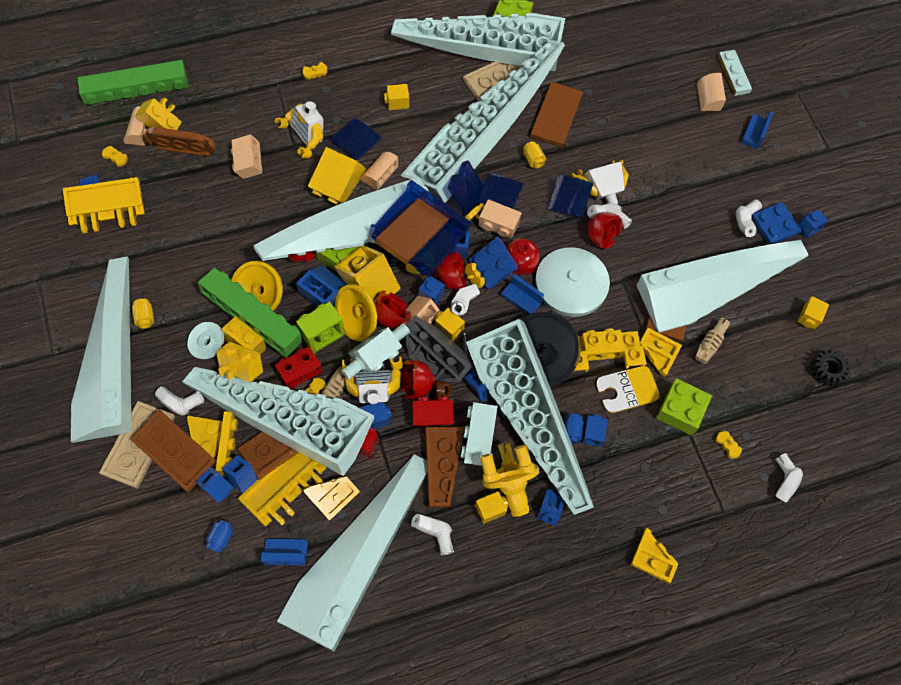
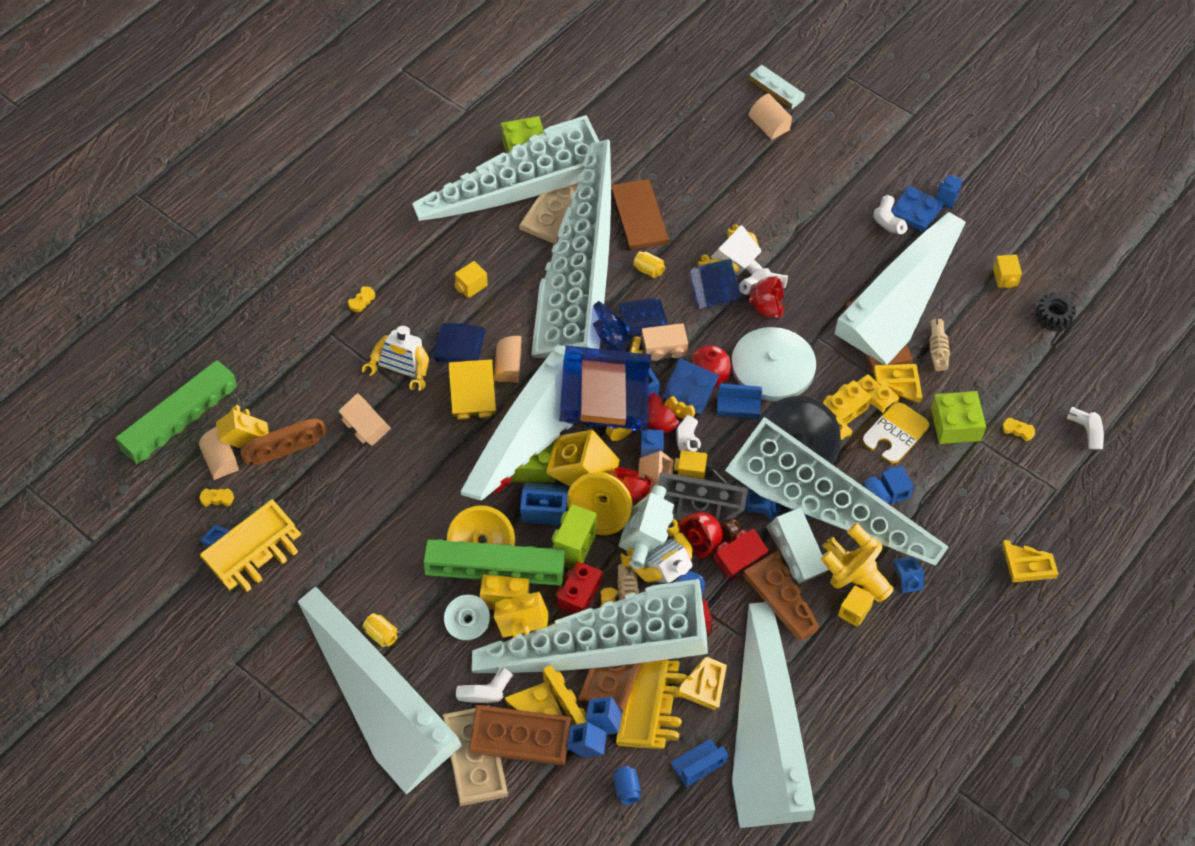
camera: 30 degrees left, 10 degrees down
white arm [411,514,454,555] -> none
blue panel [741,111,774,149] -> none

